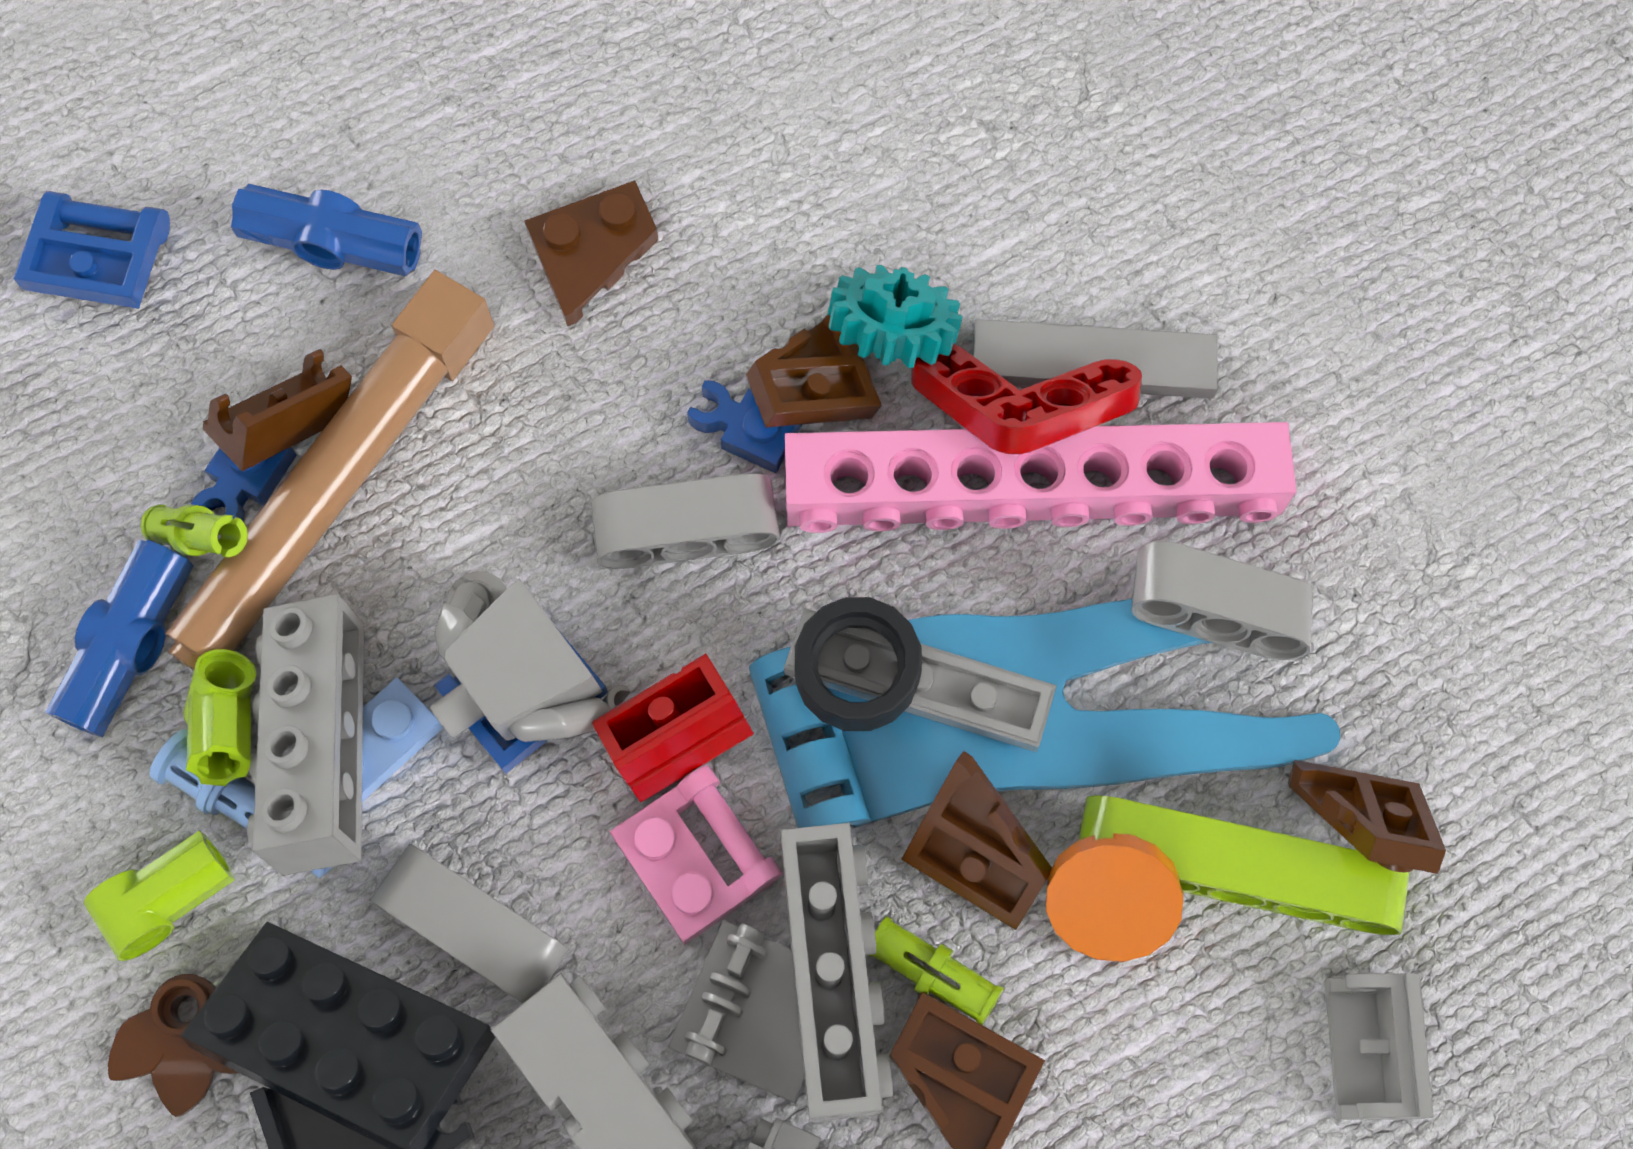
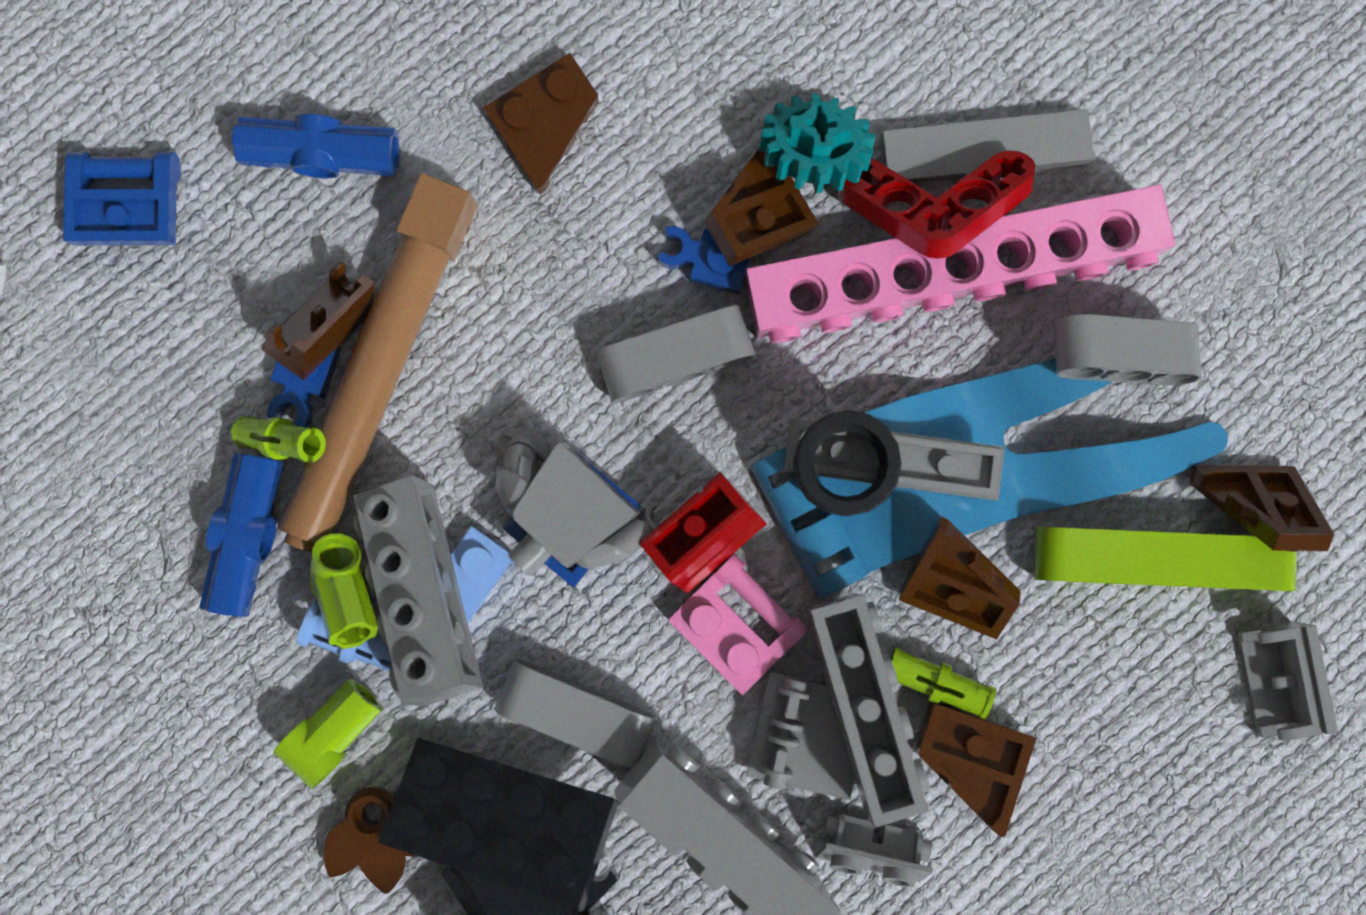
camera: 10 degrees left, 15 degrees up
orange tile [1046,833,1183,962] -> none

